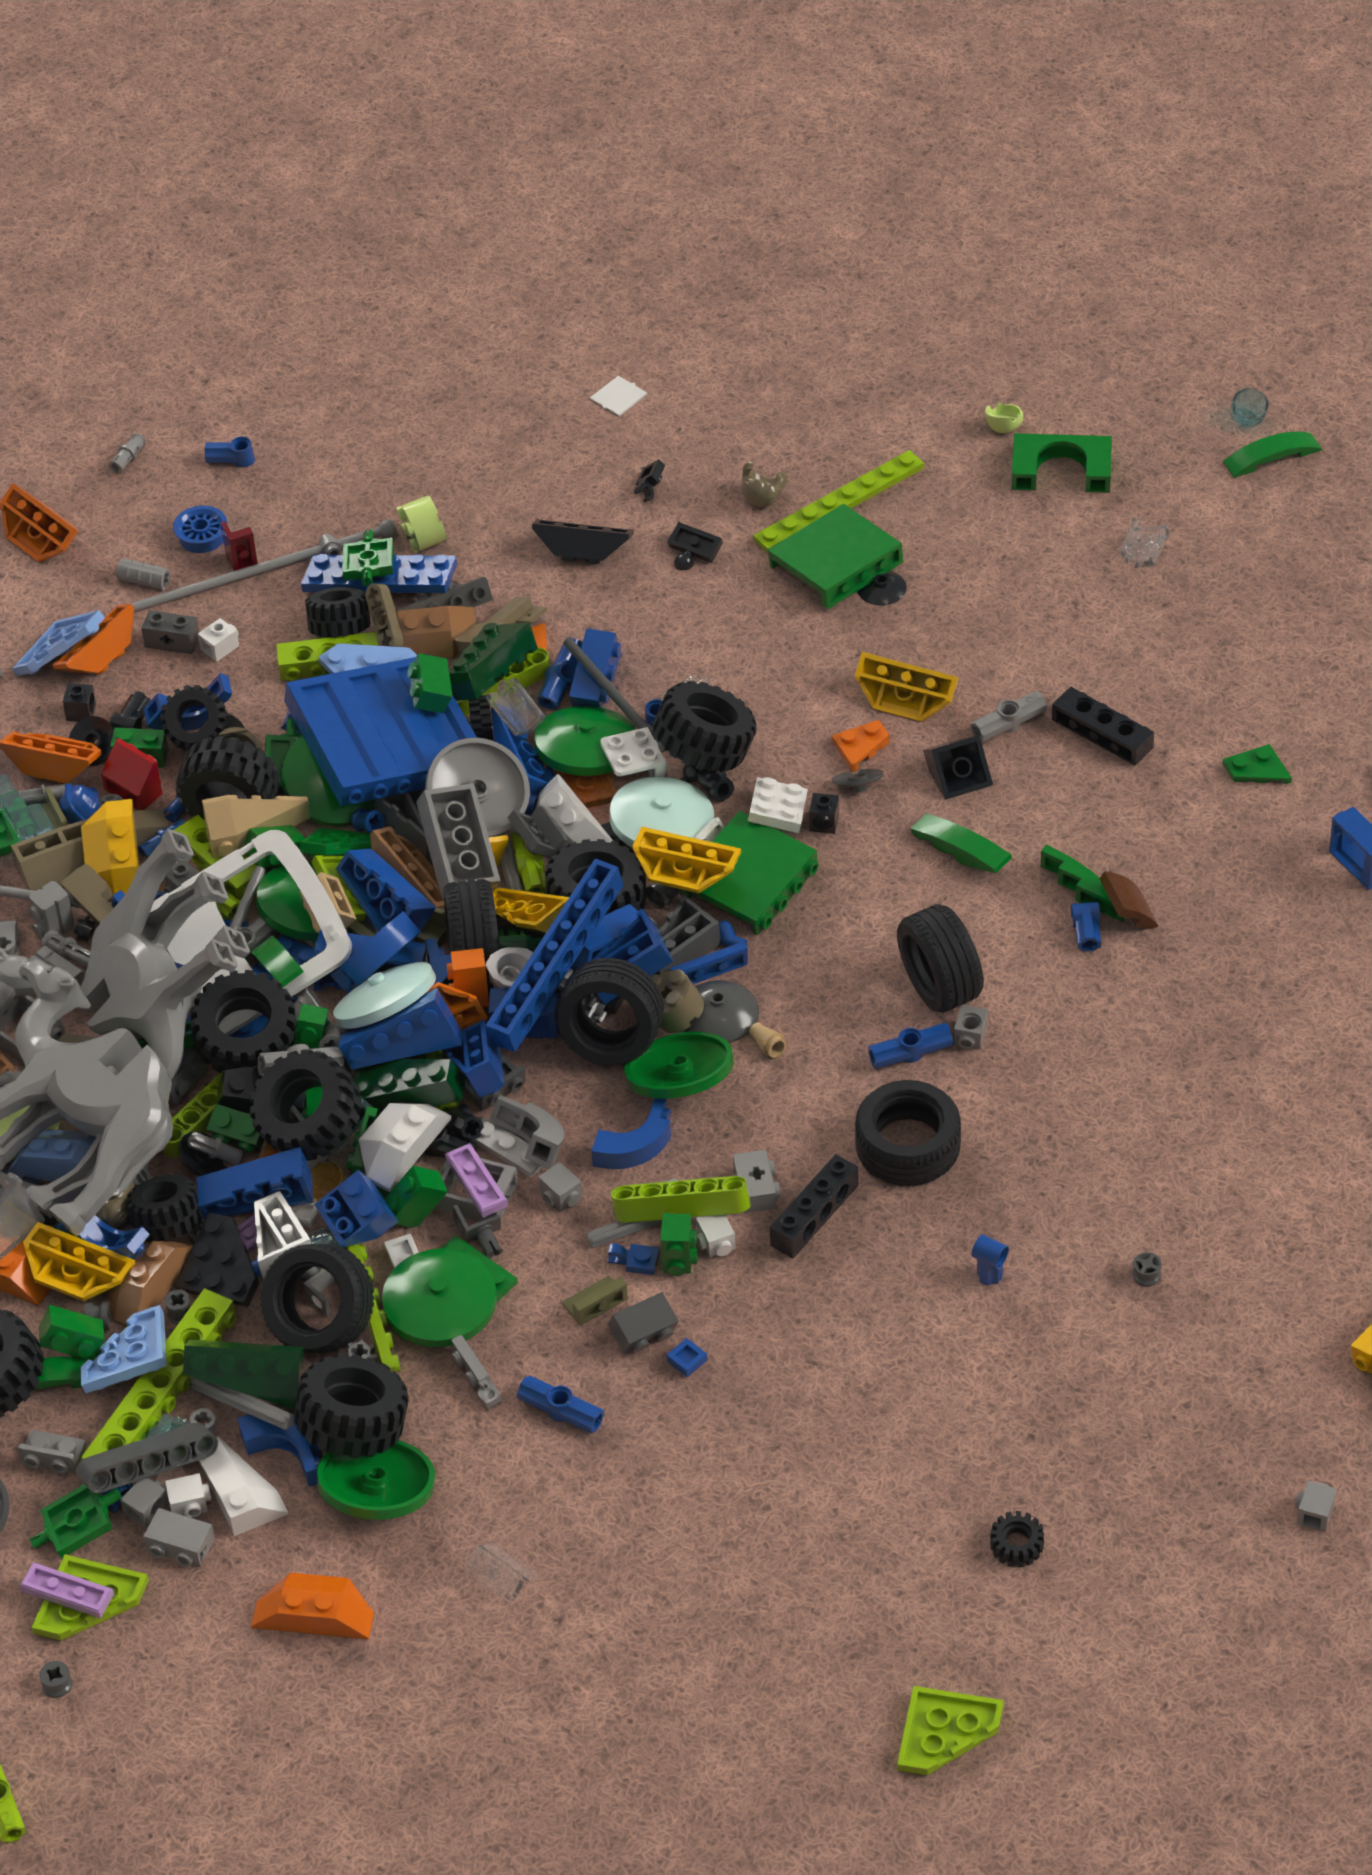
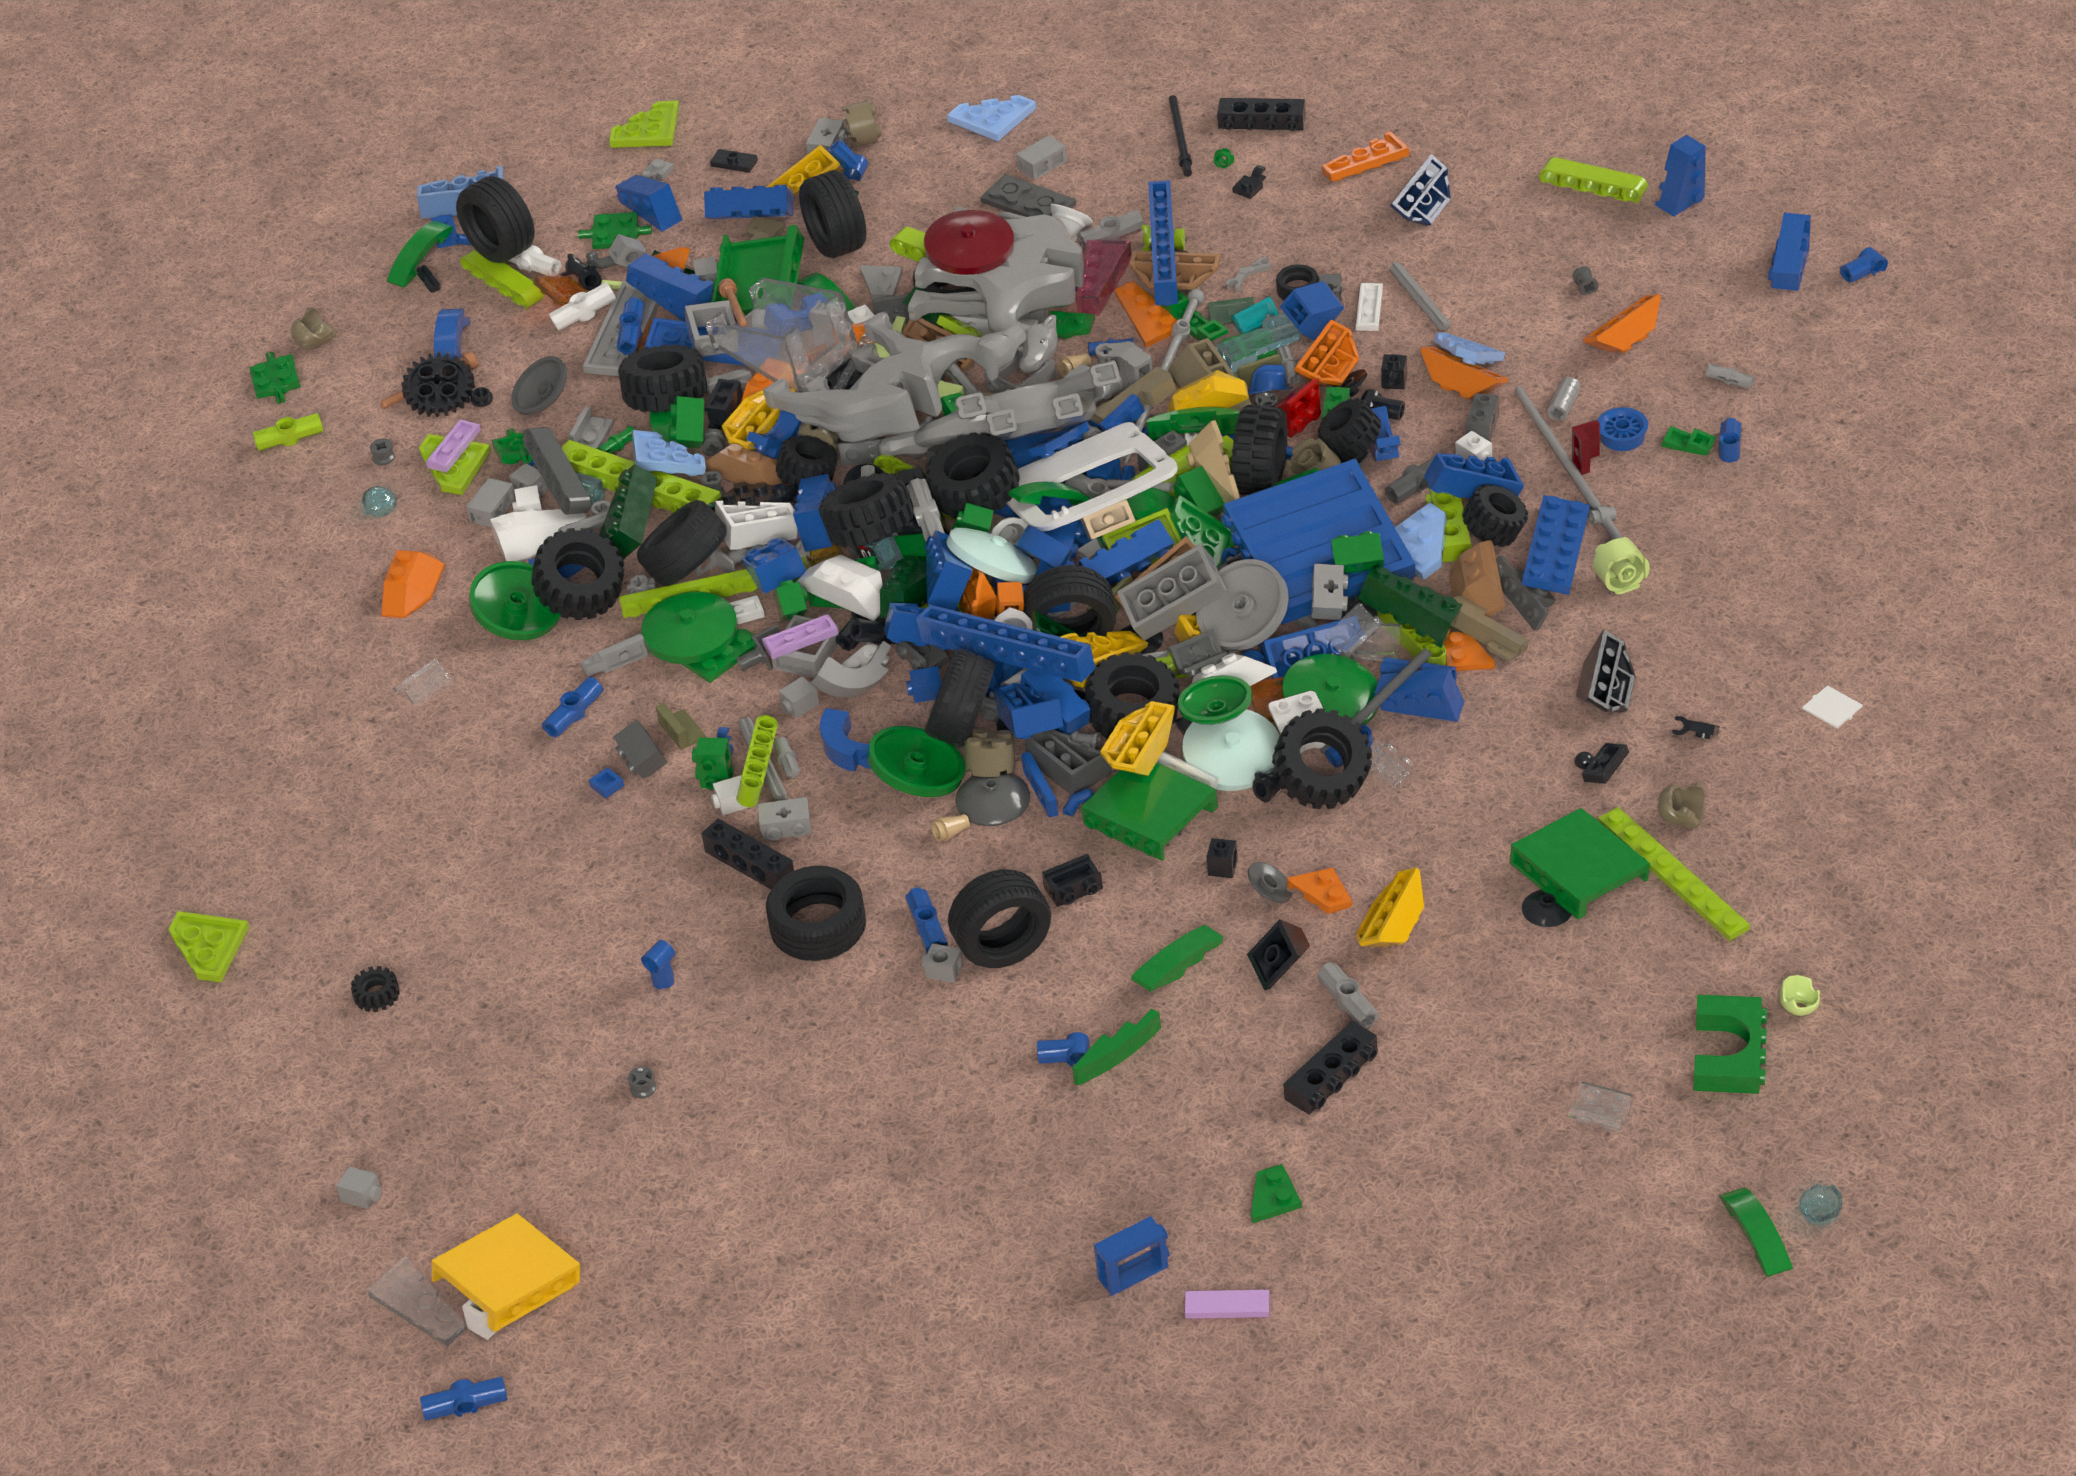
camera: 95 degrees right, 5 degrees down
green plate [342,530,394,586] -> none
dark tan beam [366,584,403,647] -> none
white plate [748,777,808,833] -> none
reddish brown slope [1099,871,1159,929] -> none
none -> clear light blue hair [361,486,397,518]
none -> green pin [596,426,635,454]
none -> black hinge [704,379,743,430]
none -> blue brick [906,666,941,703]
none -> black hinge [1042,854,1103,907]
none -> green slope [1147,407,1240,441]
none -> green dish [1178,675,1252,725]
none -> light grey brick [1311,564,1348,620]
none -> dark grey piece [1385,453,1441,504]
none -> blue wedge [1424,453,1524,499]
none -> green slope [1661,426,1716,455]

